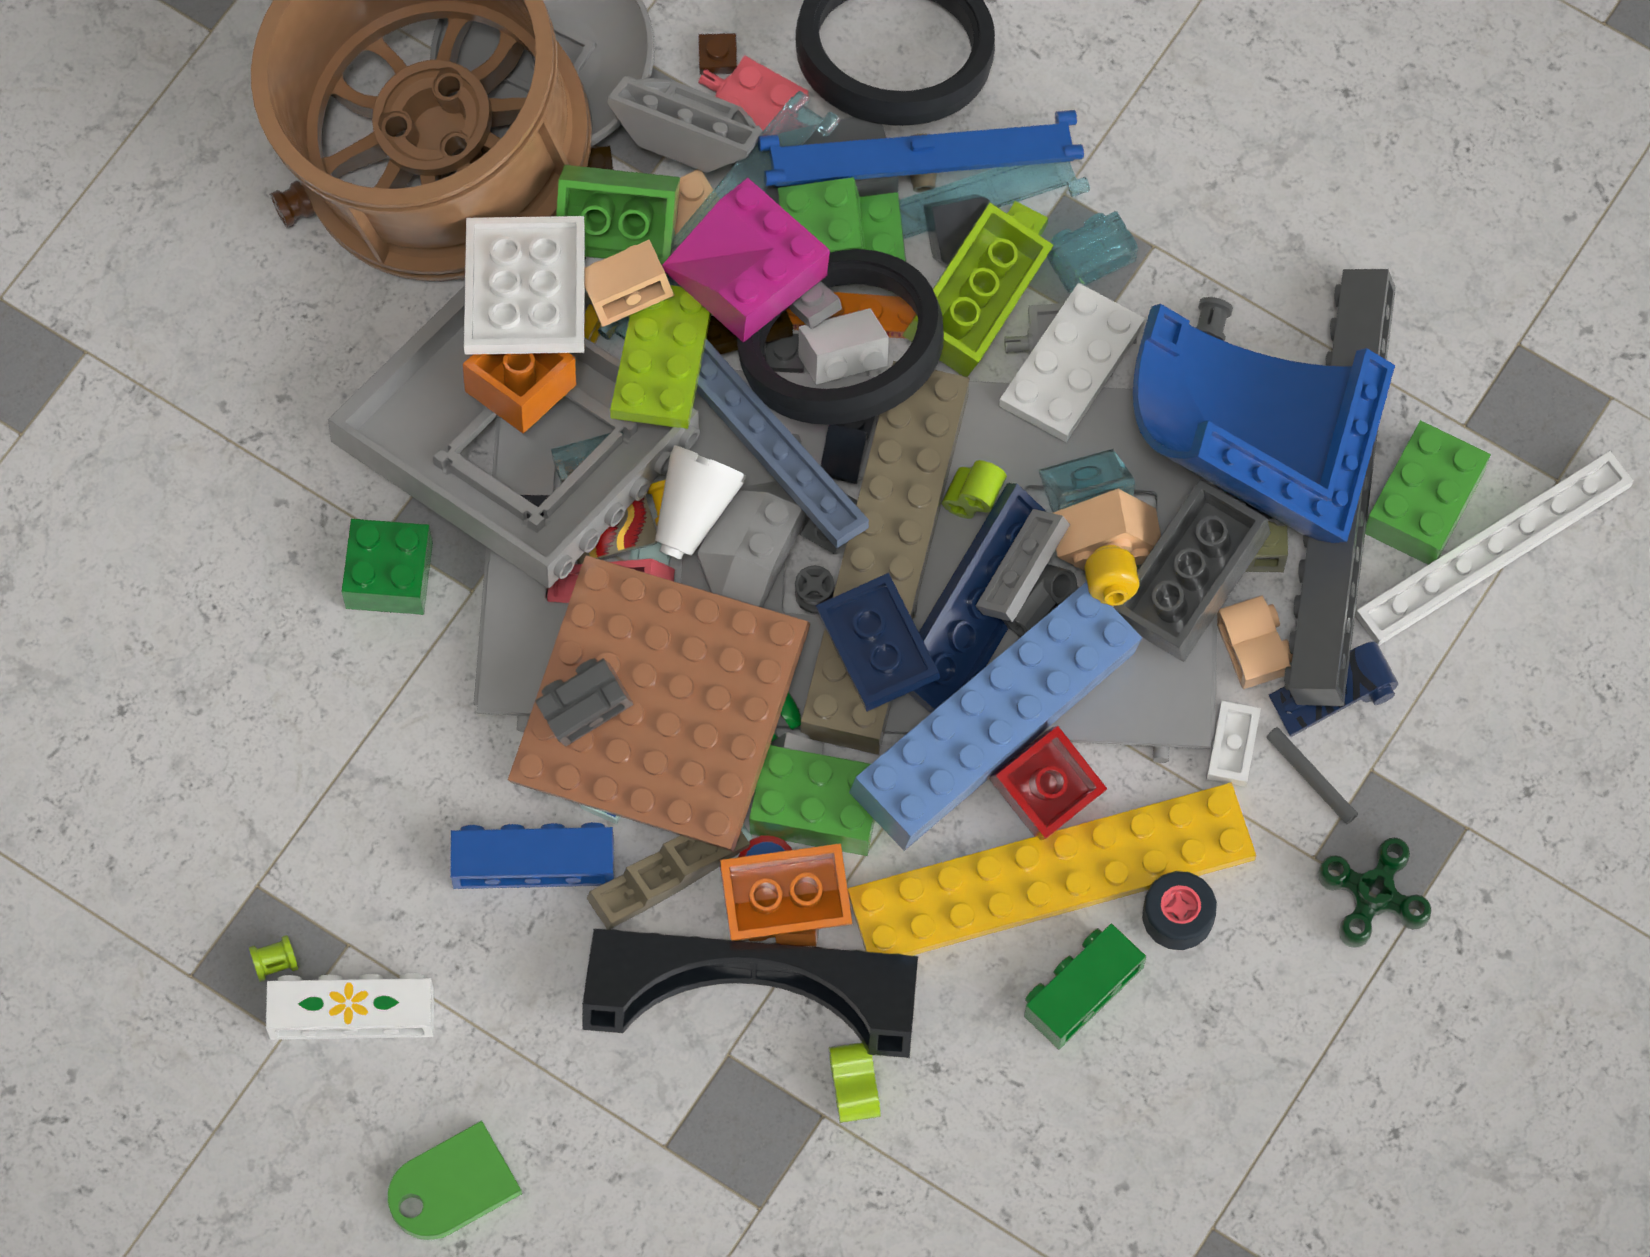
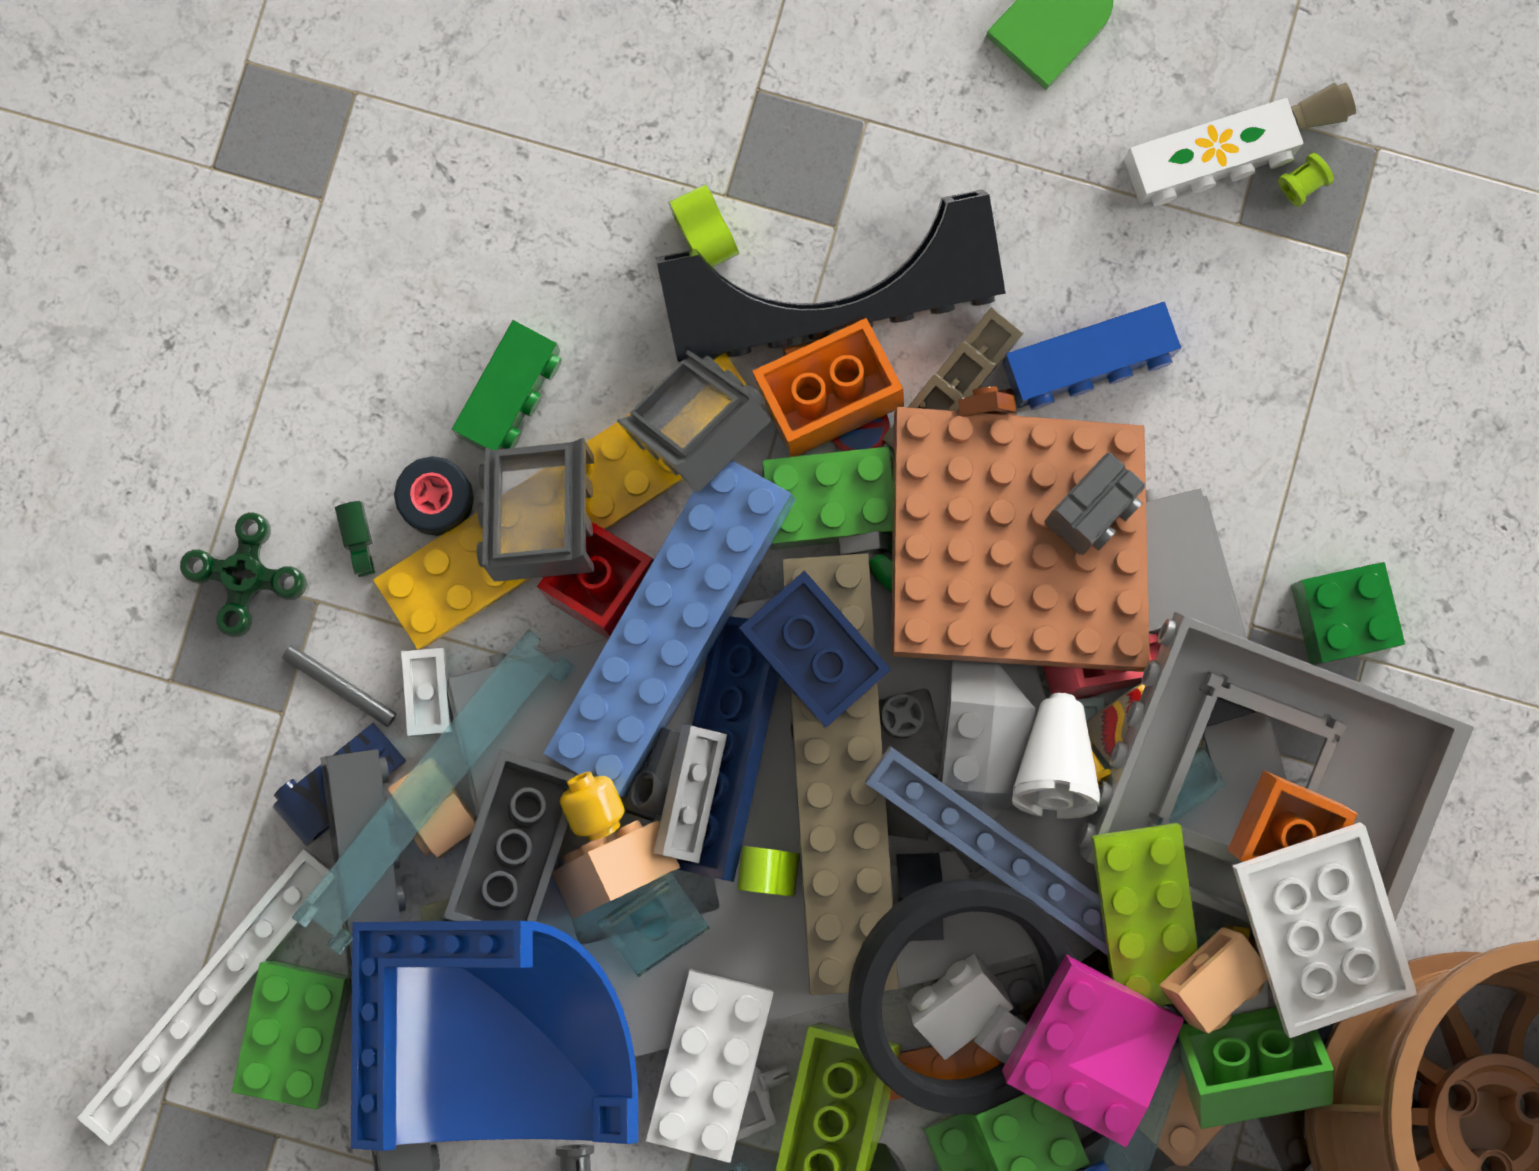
camera: 160 degrees right, 15 degrees up
none -> clear light blue piece [292,629,574,956]
none -> dark green bar [335,501,376,578]
none -> window [477,438,594,582]
none -> dark grey window [617,350,772,493]
none -> dark orange plate [958,386,1017,417]
none -> dark tan cone [1291,82,1356,130]

